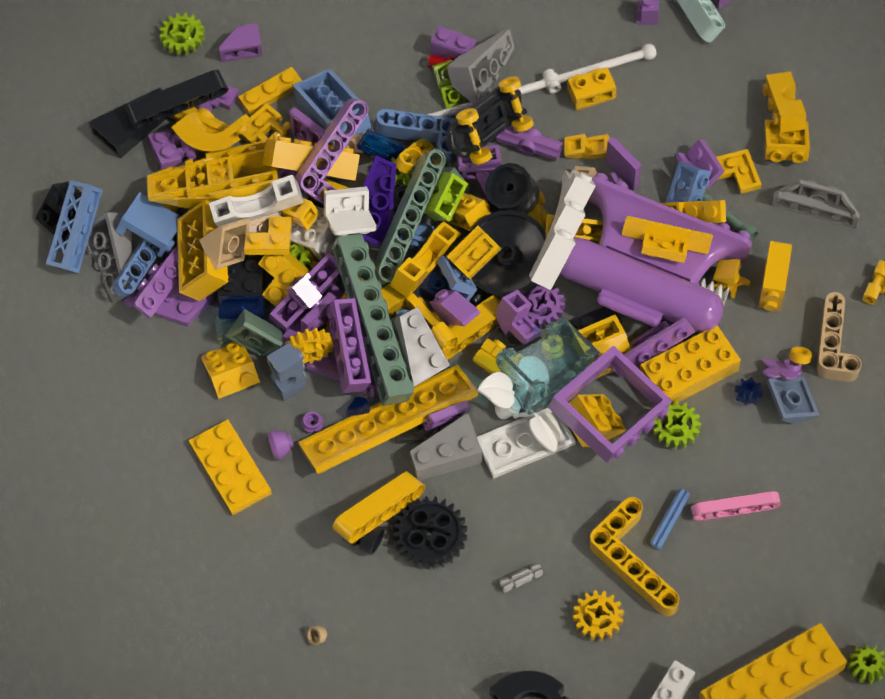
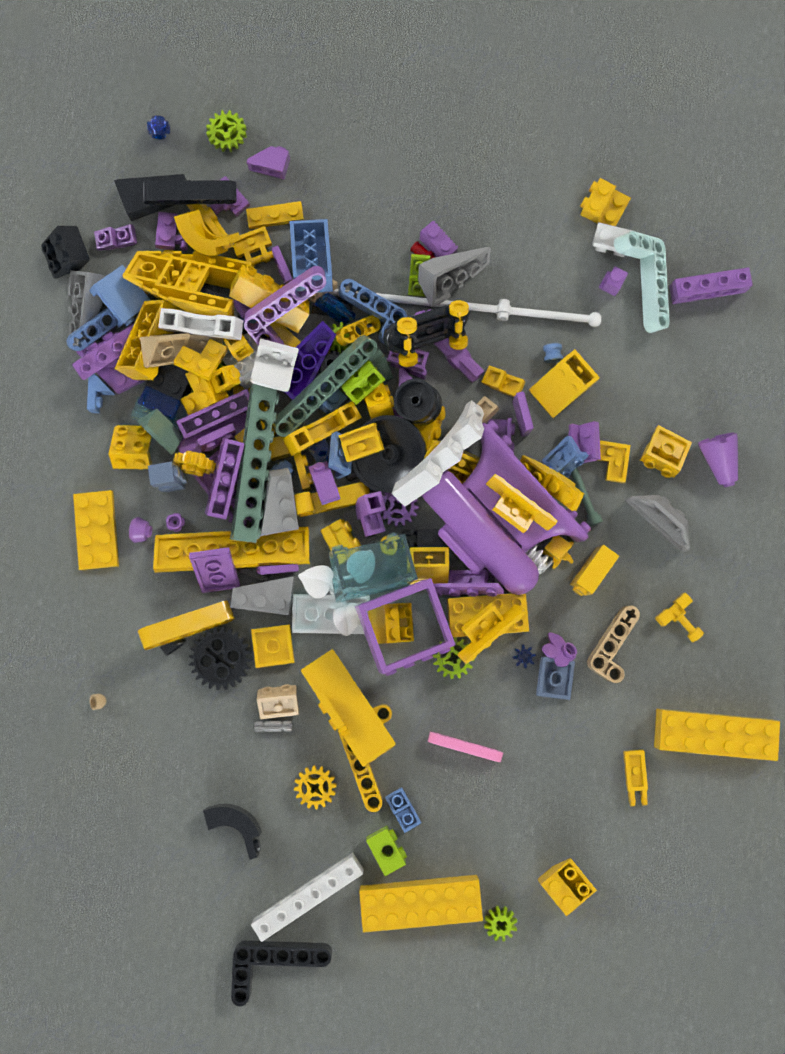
camera: 20 degrees right, 20 degrees up
medium blue fence [46,180,103,273] -> none
brick [286,273,322,310] -> none
clear blue tile [347,397,371,416] -> none
yellow brick [567,67,617,111] -> none
medium blue axle [650,489,690,550] -> none
yellow arch [762,71,806,133] -> none
yellow tile [789,347,812,364] -> none
none -> medium blue slope [87,373,115,413]
none -> medium lavender slope [94,224,137,251]
none -> clear blue gear [147,115,170,140]
none -> medium lavender tile [189,547,240,593]
none -> yellow brick [210,365,241,393]
none -> yellow plate [251,624,295,668]
none -> tan bracket [257,684,299,719]
none -> yellow bracket [301,649,396,767]
none -> lime brick [366,826,407,876]
none -> medium blue slope [385,787,422,833]
none -> yellow bracket [457,603,526,664]
none -> yellow slope [529,349,600,418]
none -> medium blue wheel [543,343,563,363]
none -> medium lavender cone [698,432,738,487]

